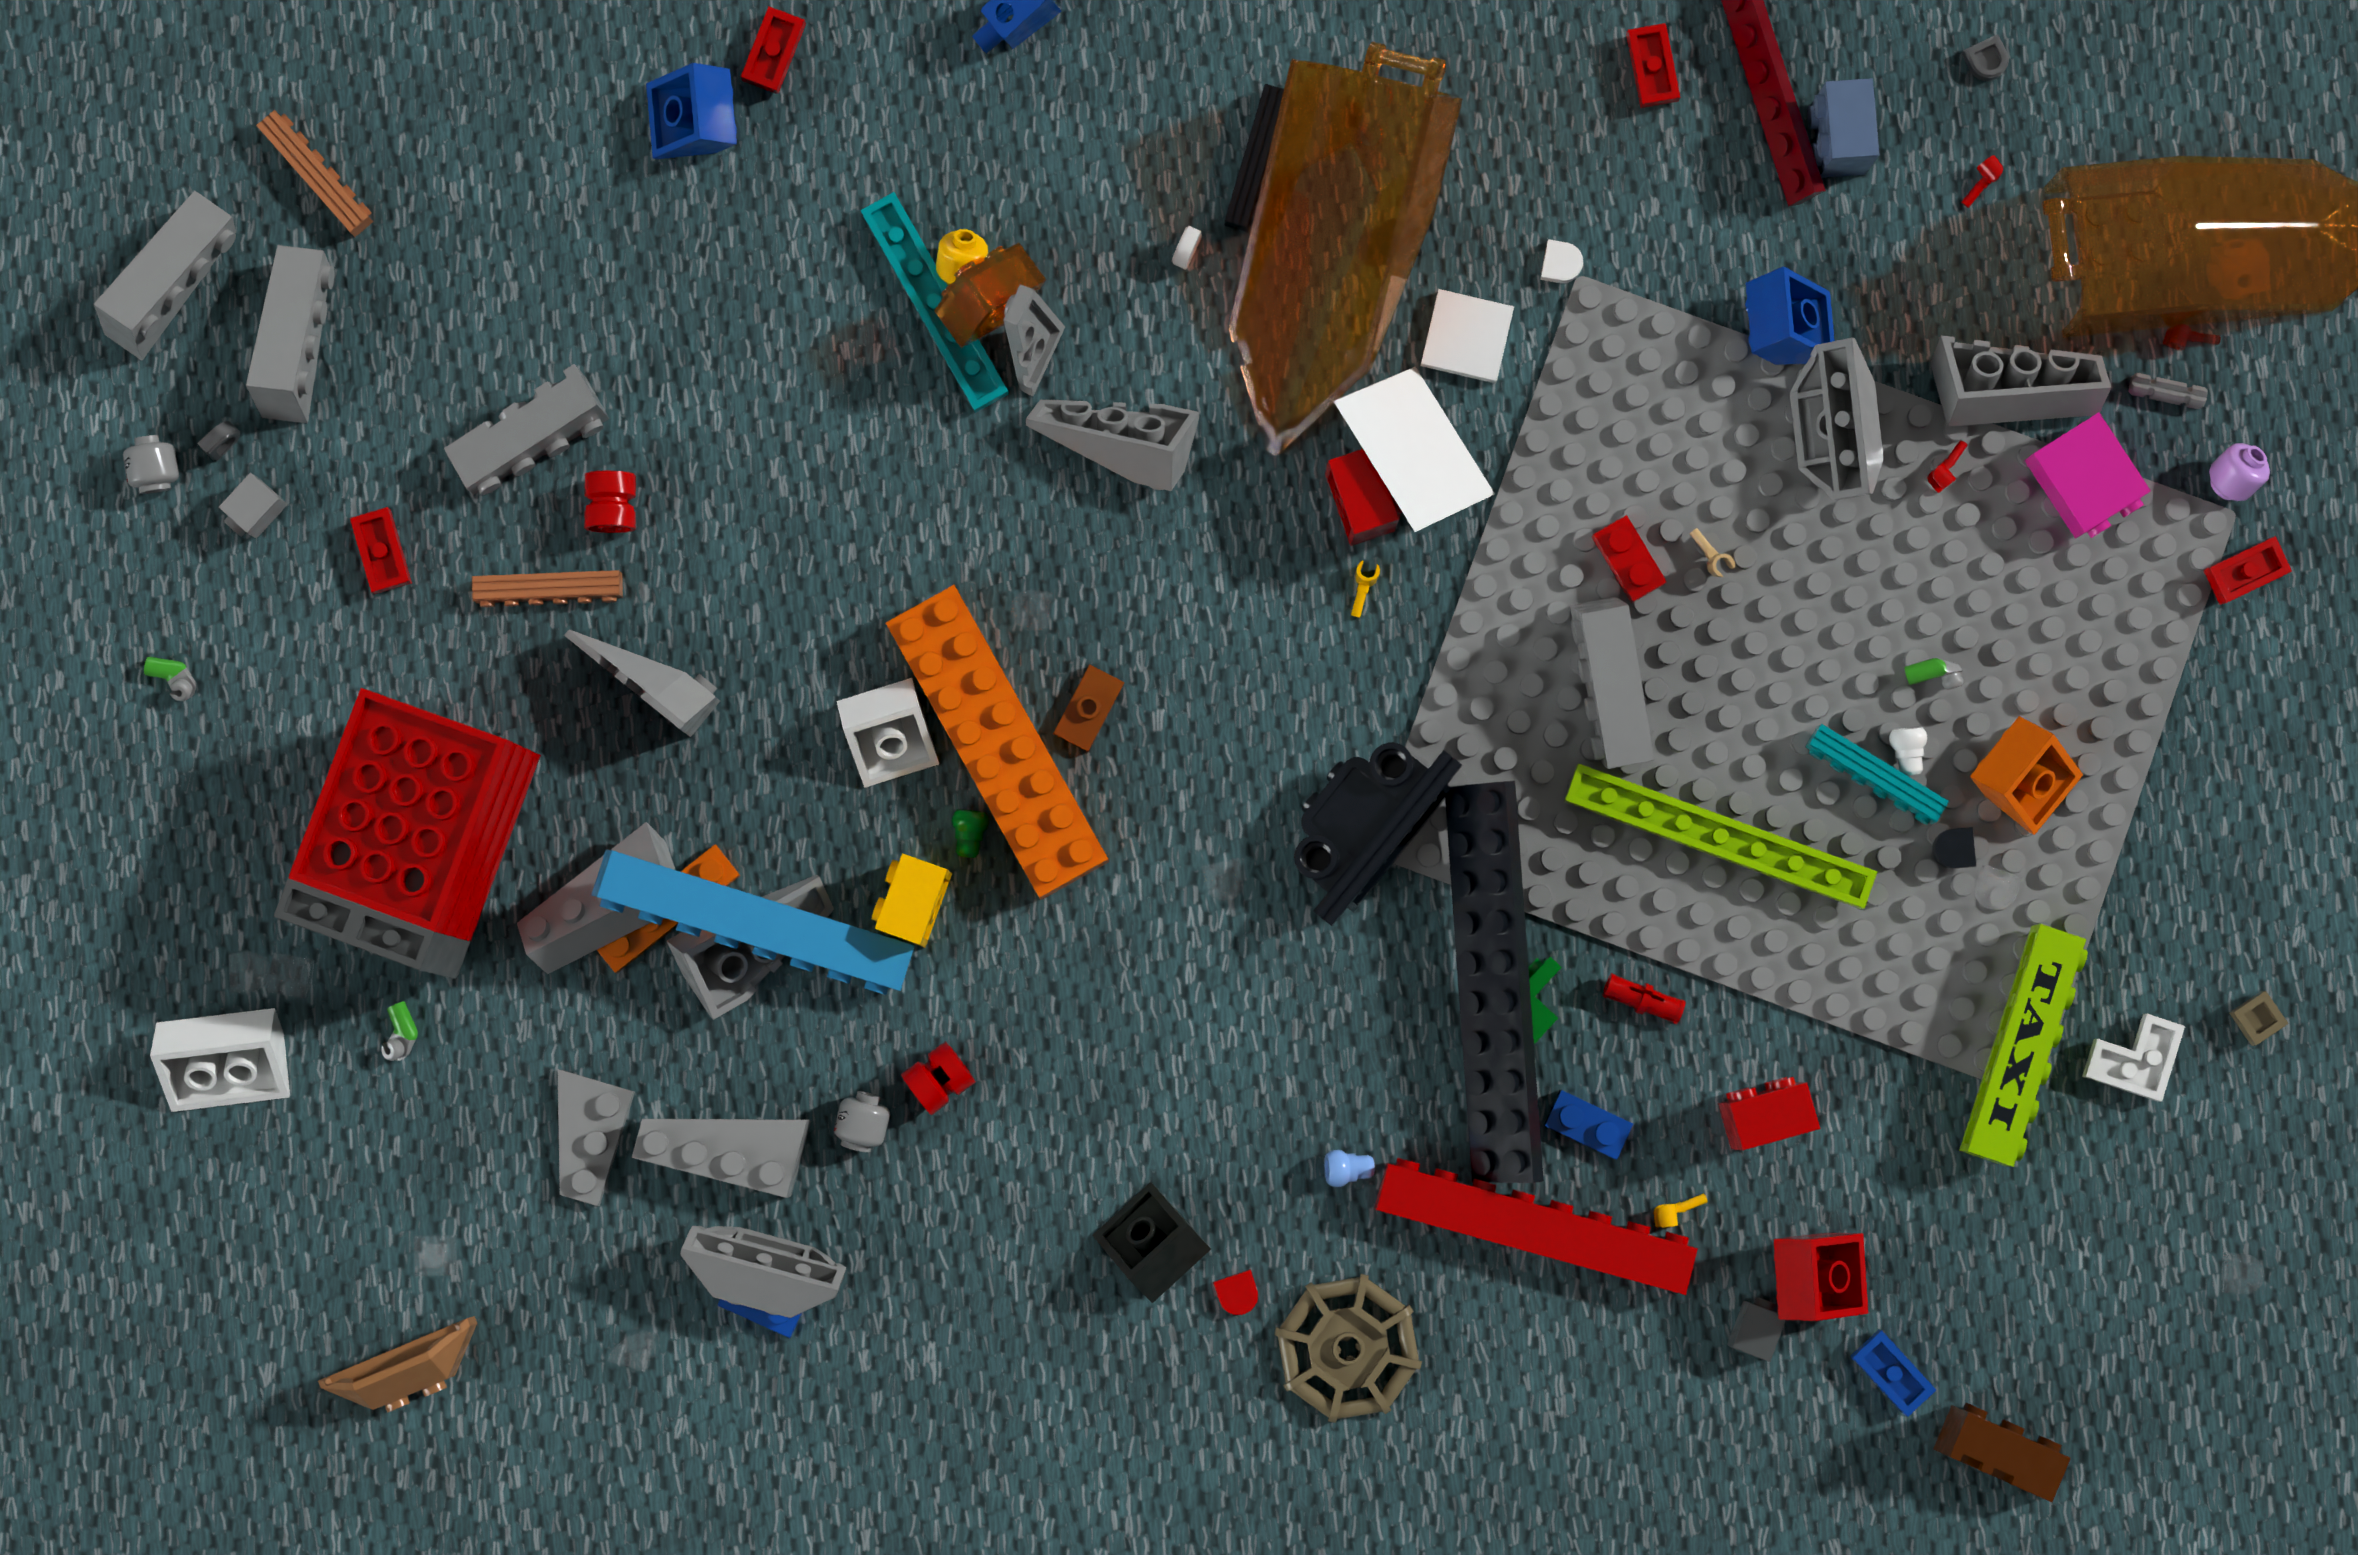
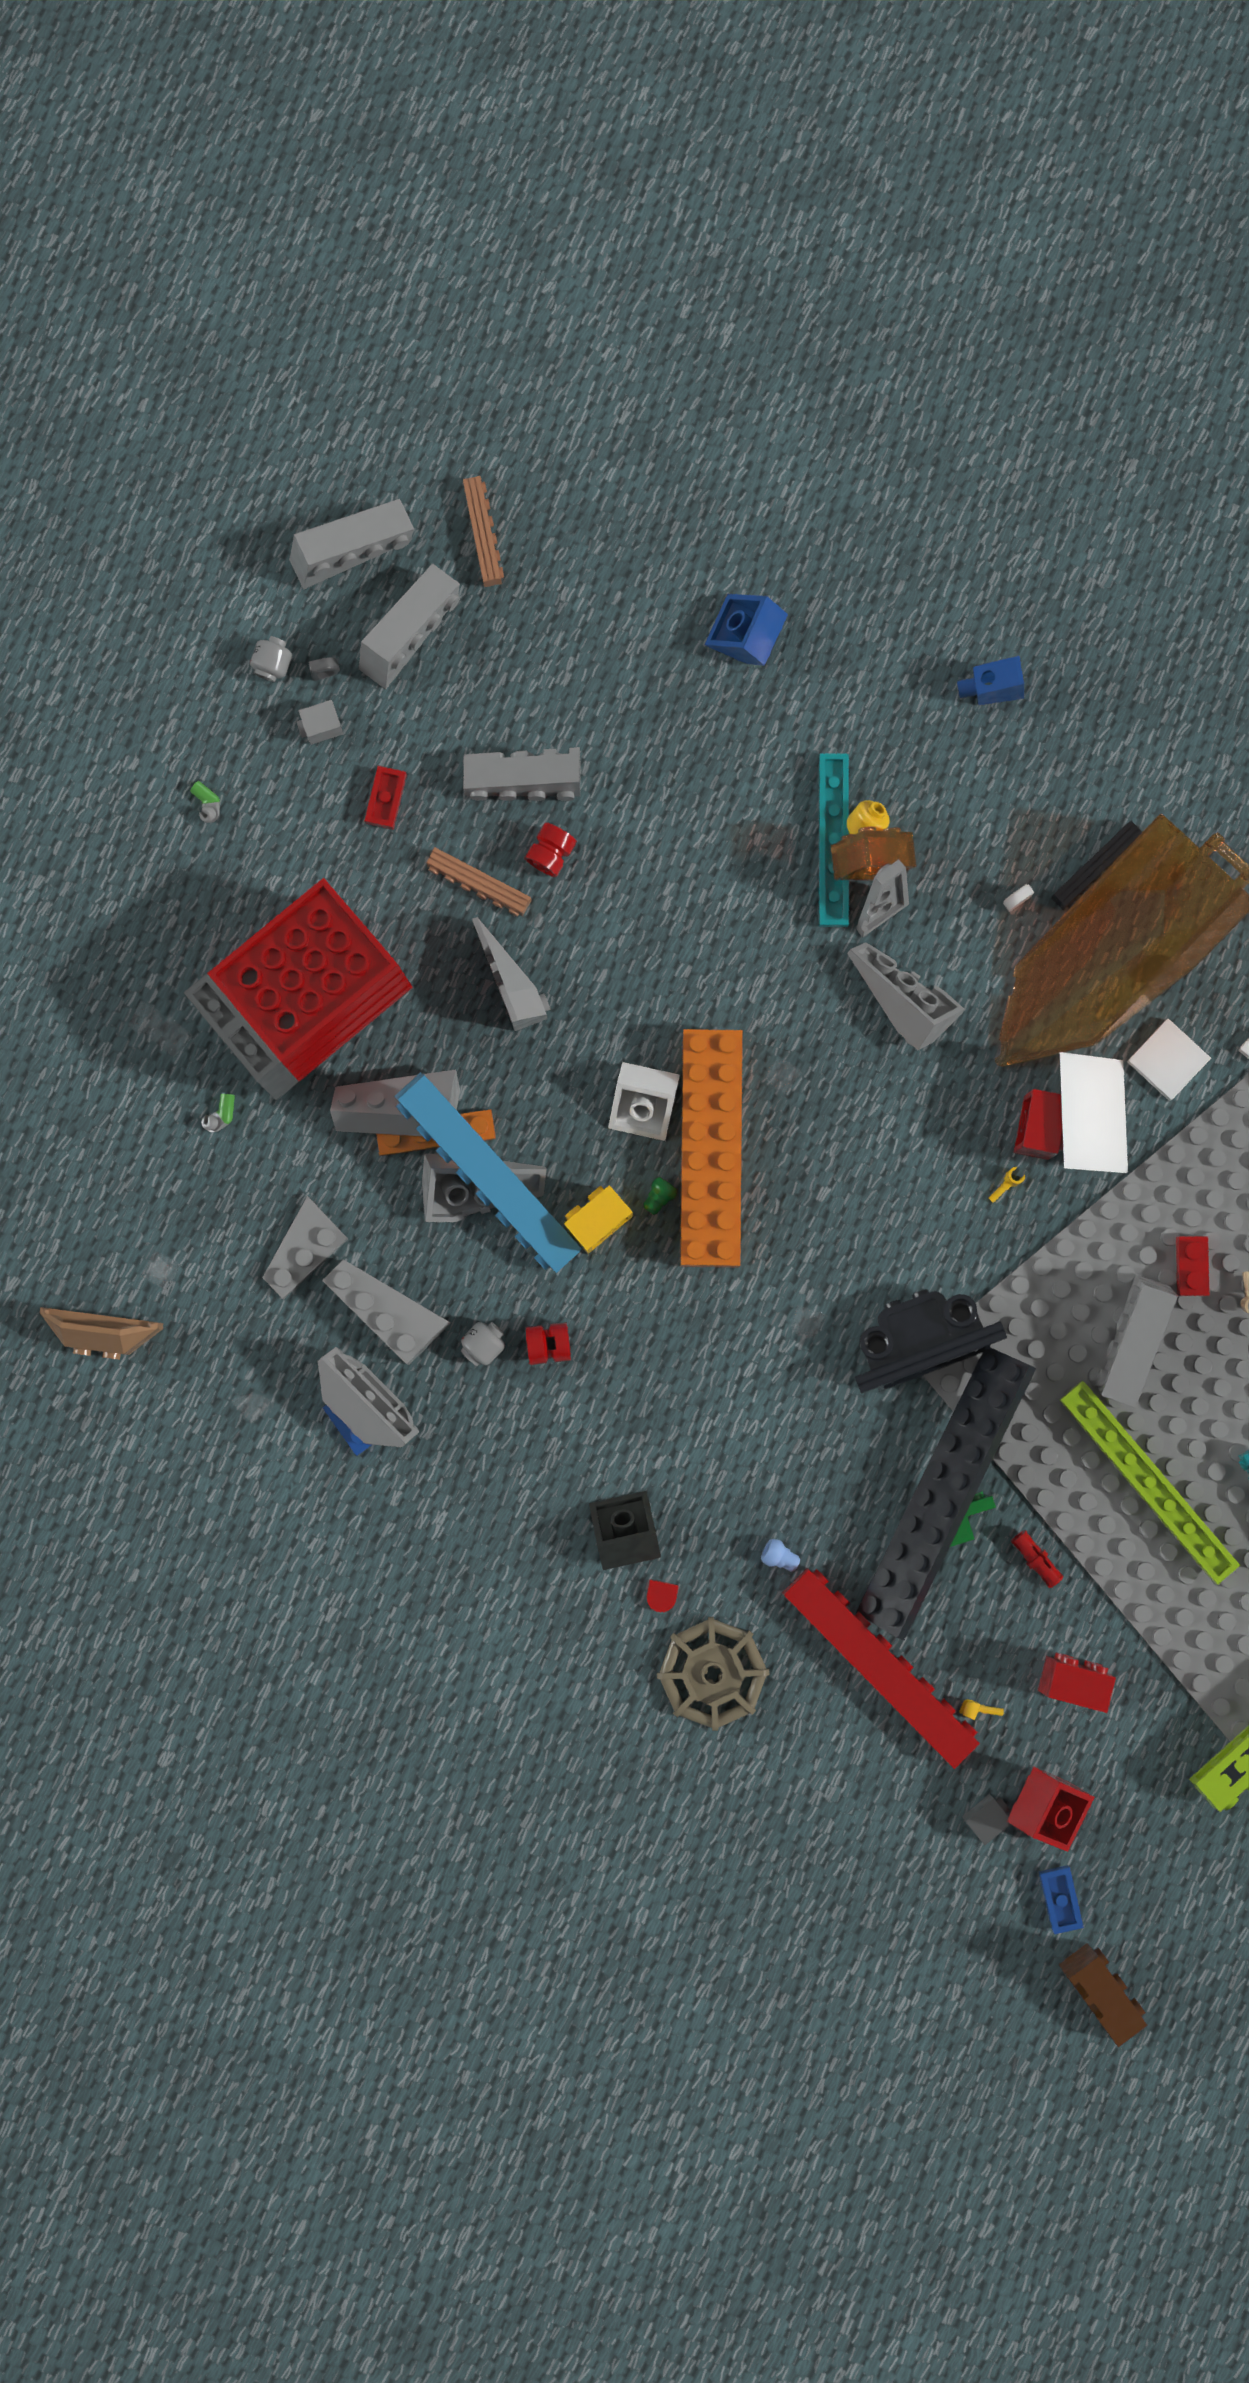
camera: 30 degrees right, 0 degrees up
white slope [150,1008,290,1112] -> none
red plate [741,6,806,94] -> none
dark orange plate [1053,664,1125,752] -> none
blue plate [1544,1090,1633,1160] -> none

